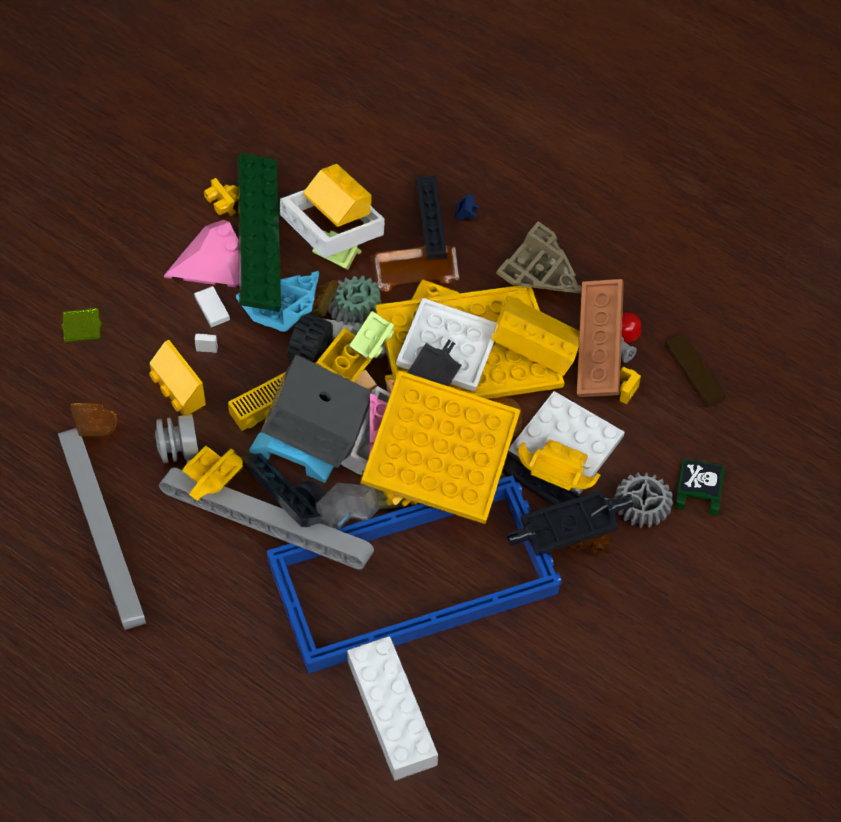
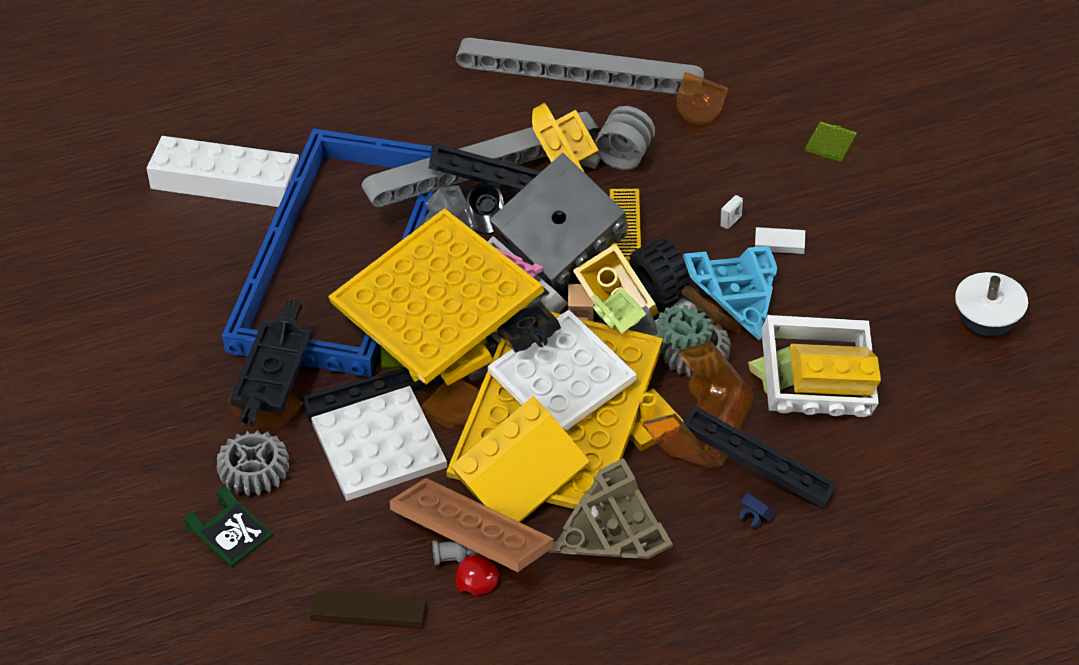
camera: 125 degrees right, 10 degrees down
yellow slope [149,340,206,415] -> none
bright pink wedge [164,220,239,287] -> none
yellow hips [204,178,238,216] -> none
dark green plate [237,153,281,312] -> none
yellow plate [518,439,600,491] -> none
yellow bracket [620,367,641,404] -> none
none -> white piece [955,272,1028,336]

